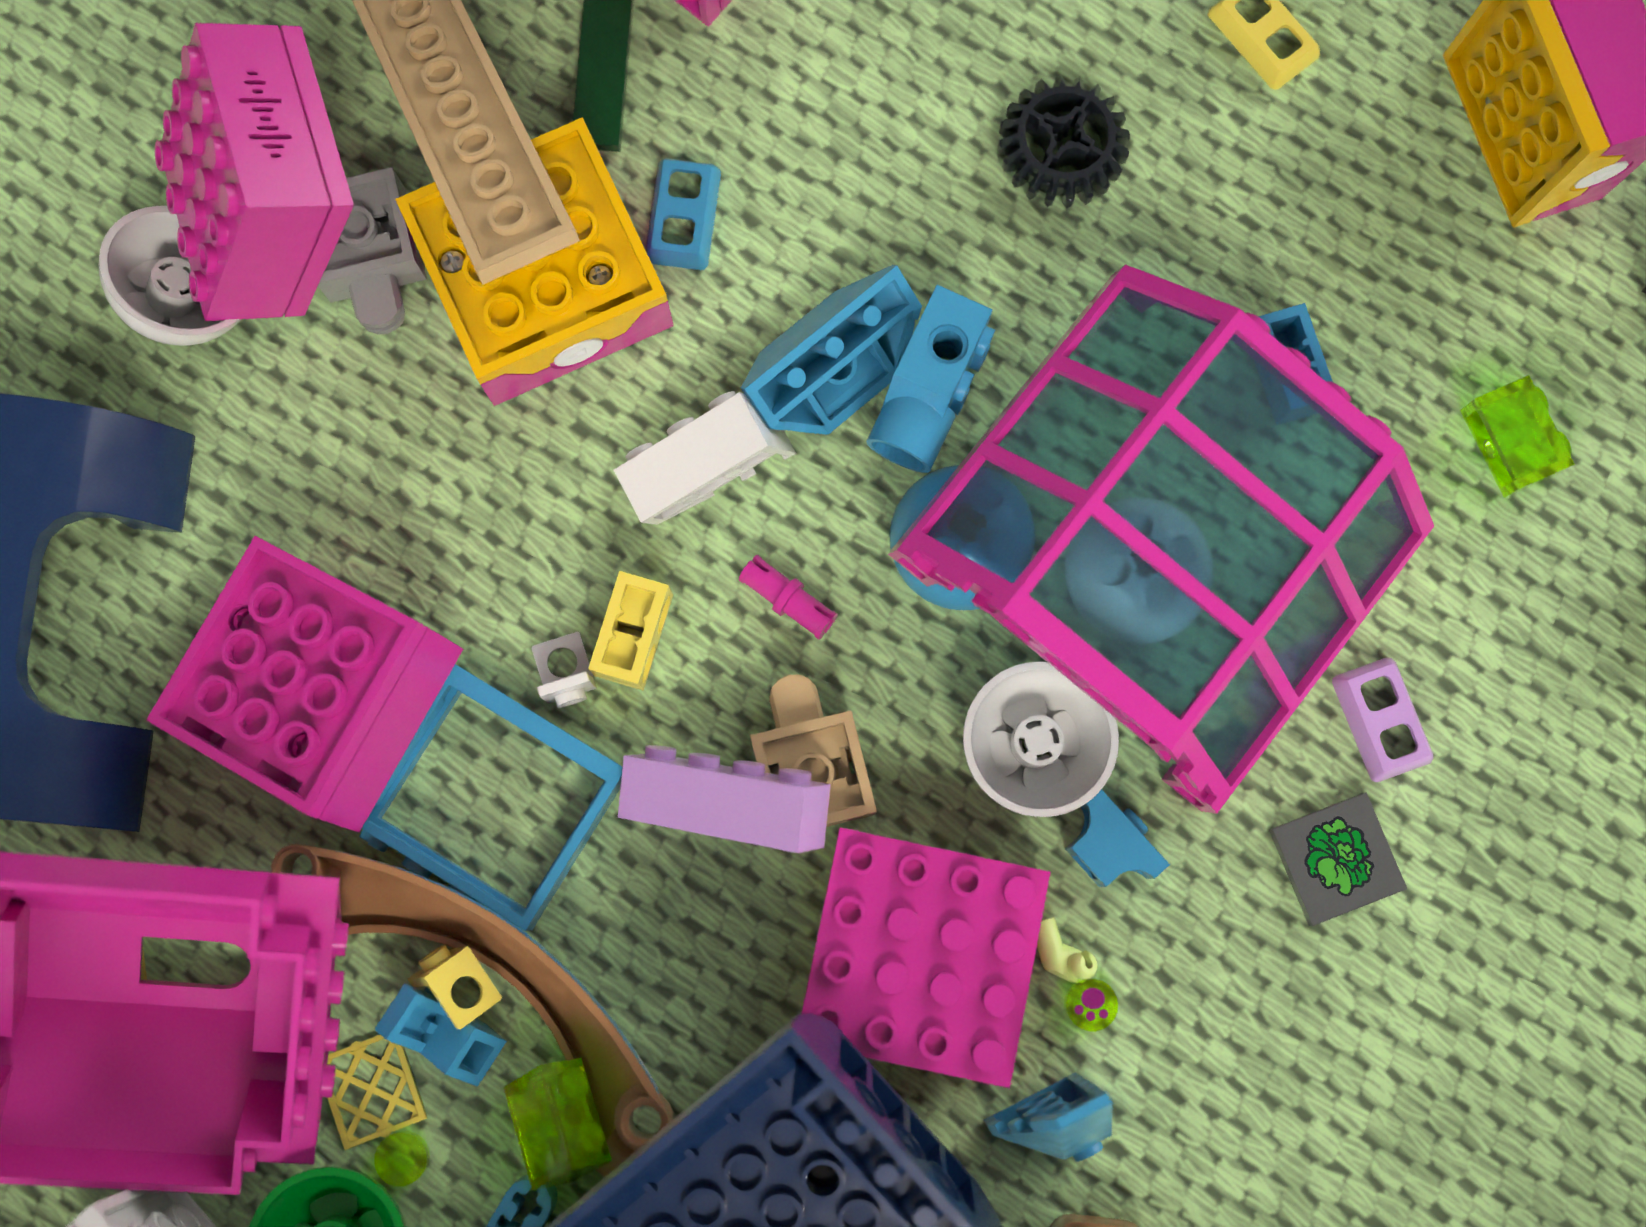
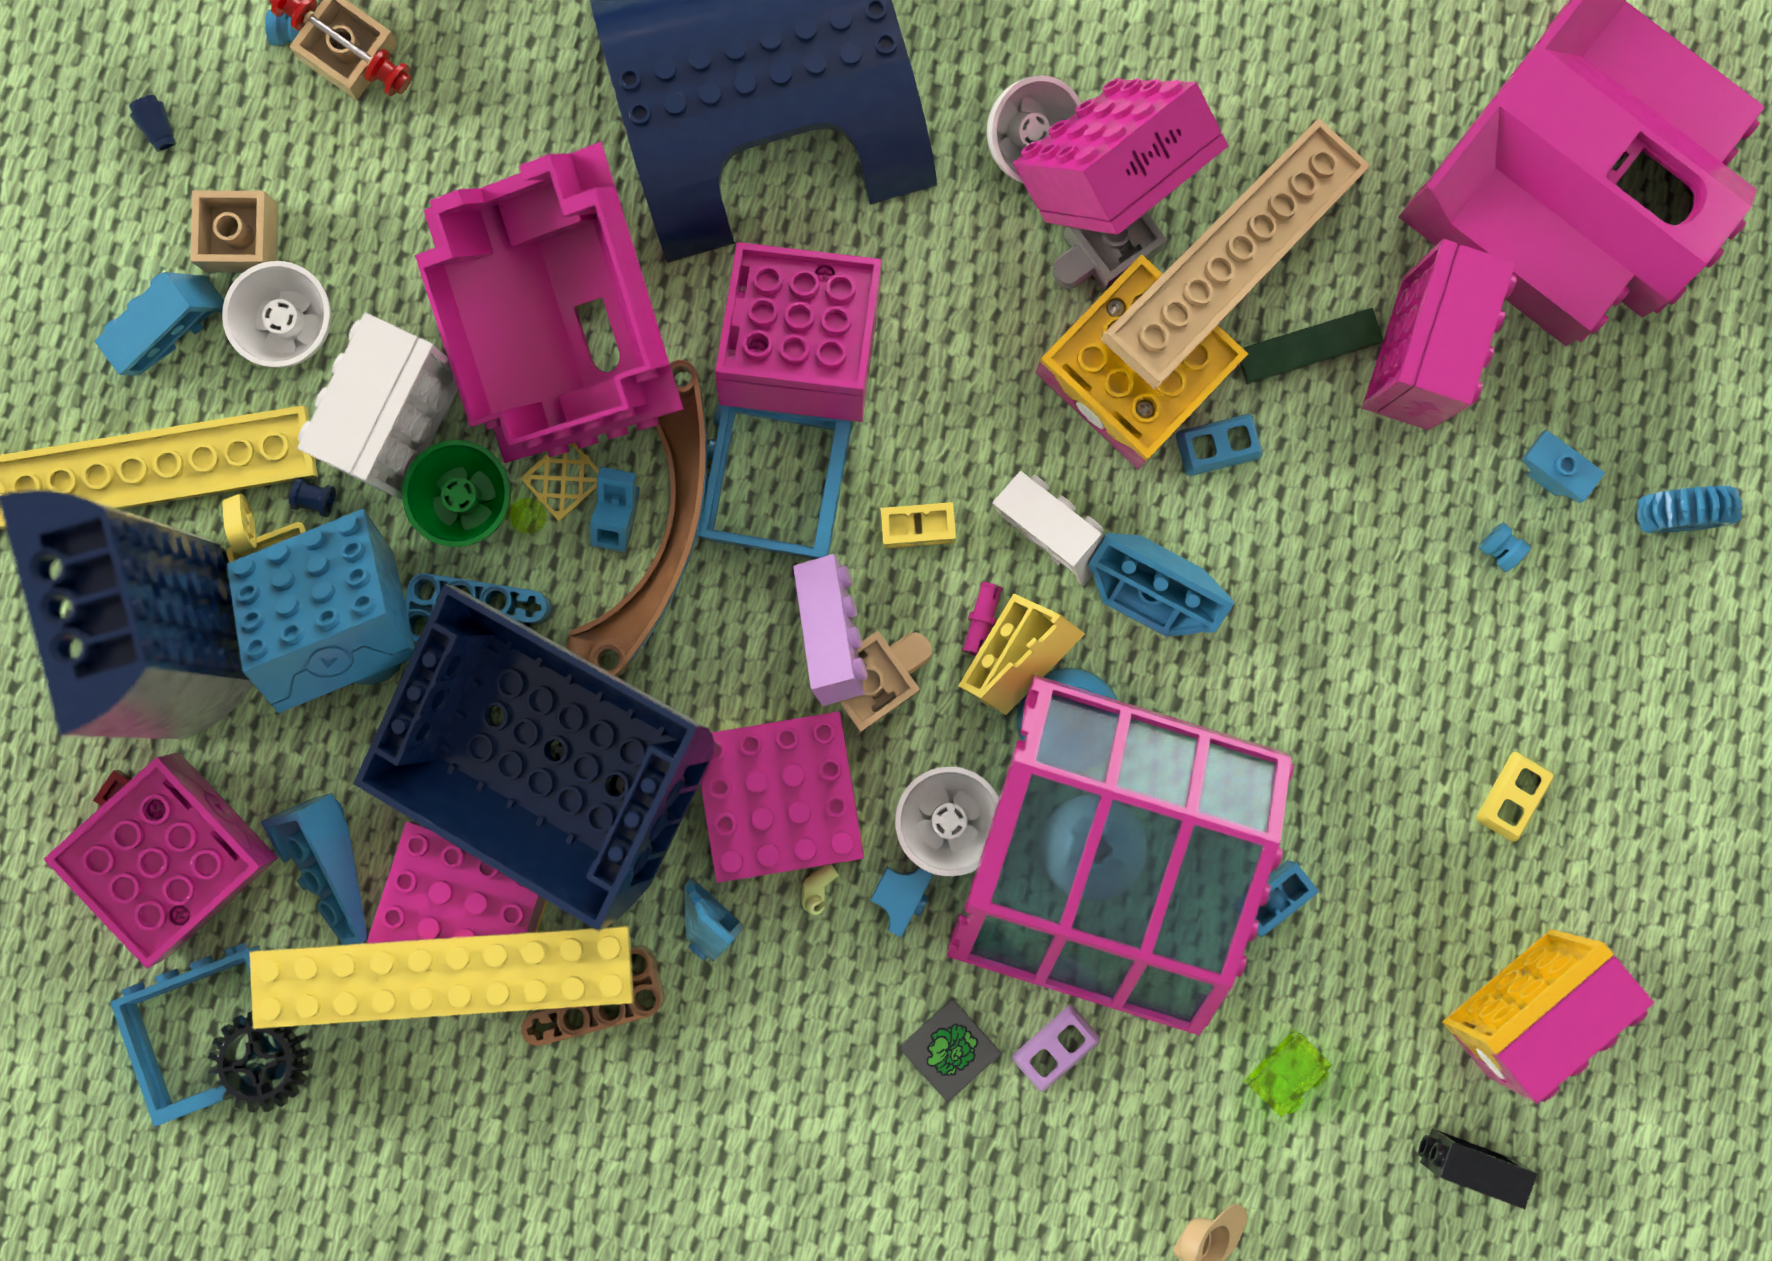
camera: 70 degrees right, 5 degrees up
light yellow bracket [407,945,502,1029] -> none
clear neon green brick [503,1058,612,1191] -> none
white bracket [532,632,597,708] -> none
dark azure brick [866,285,996,473] -> none
black gear [998,74,1130,209] -> none
clear neon green tile [1064,978,1118,1032] -> none
none -> light yellow wedge [958,593,1085,715]

